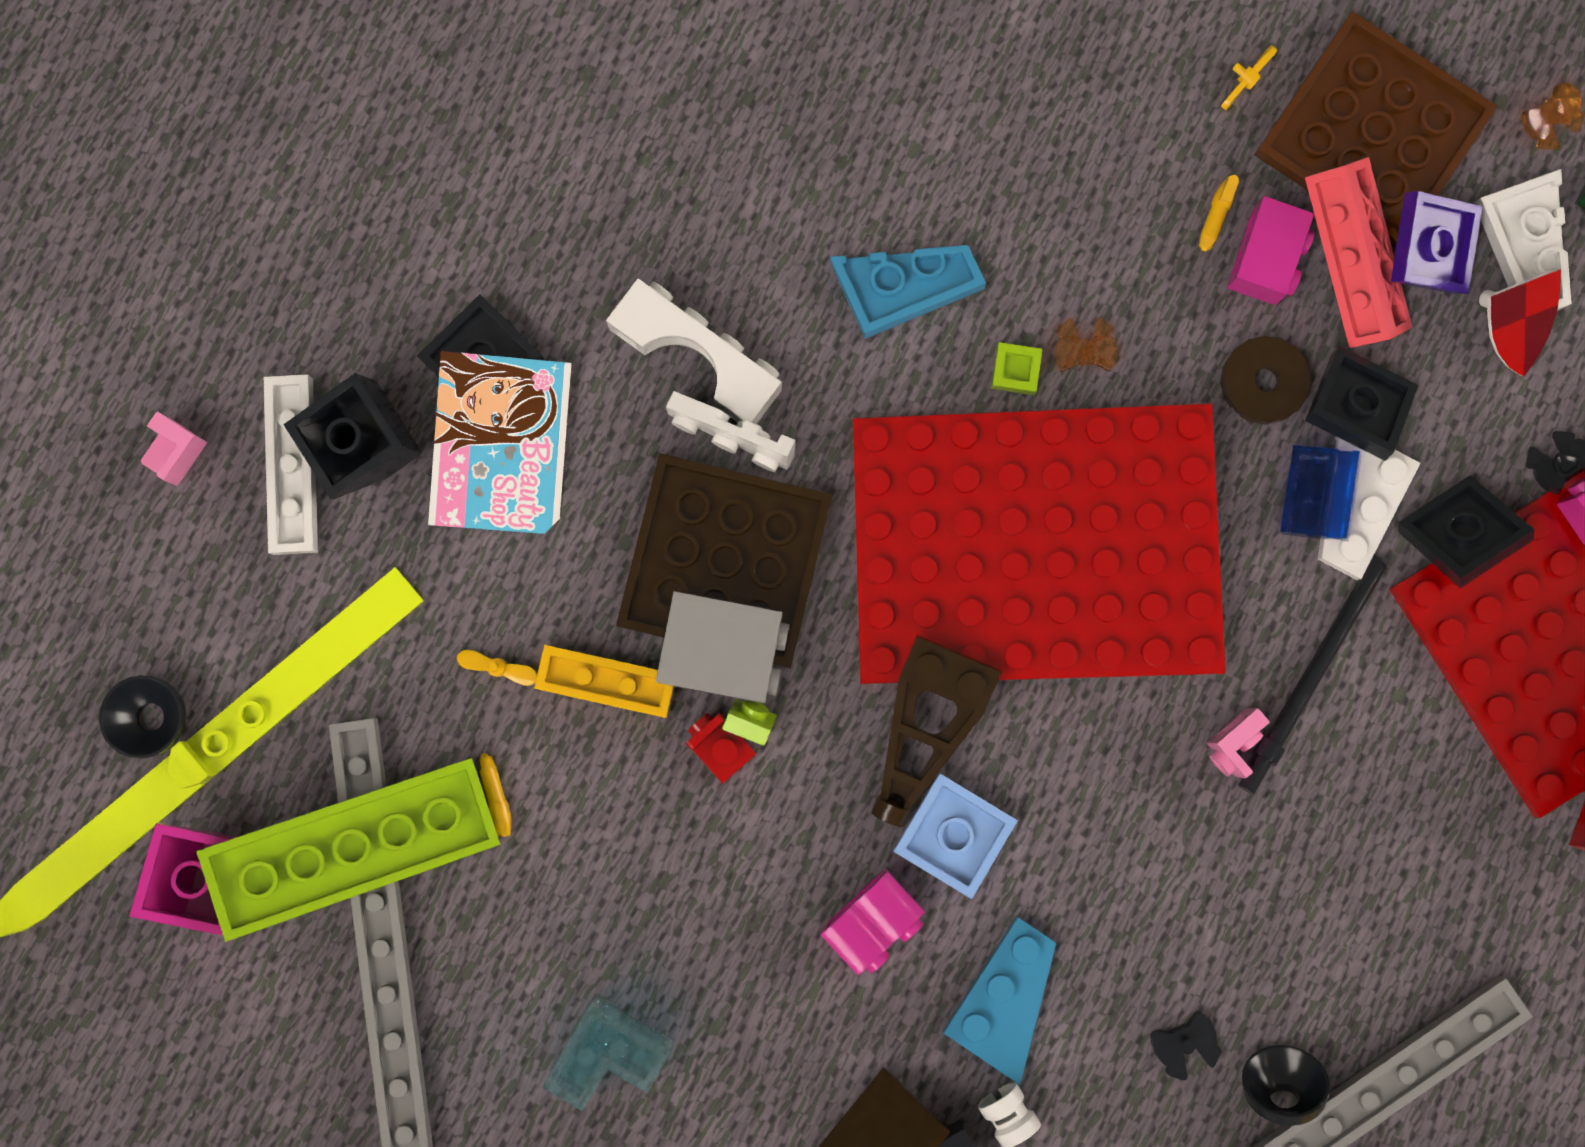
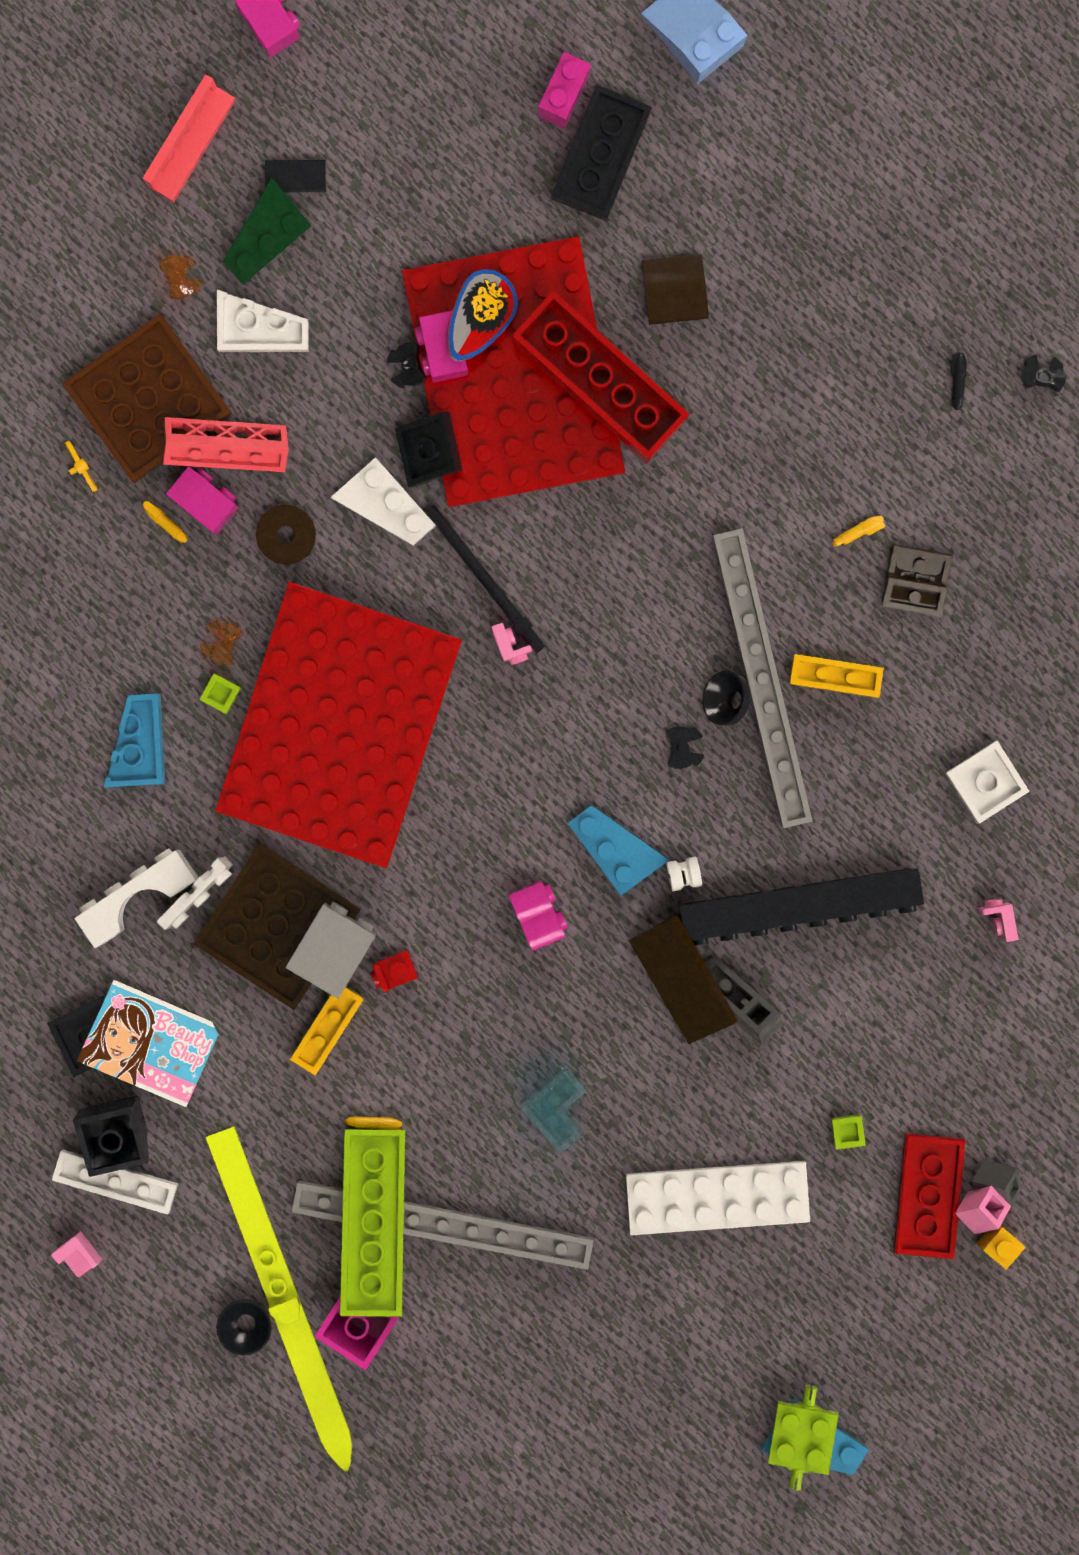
camera: 70 degrees left, 5 degrees up
yellow piece [457,649,538,686] -> none
lime plate [722,699,777,746] -> none
dark brown plate [871,635,1002,827] -> none
light blue plate [892,773,1018,899] -> none
clear blue plate [1280,445,1362,542] -> none
black plate [1305,346,1419,461] -> none
plate [1391,191,1483,294] -> none
shield [1479,268,1561,377] -> none

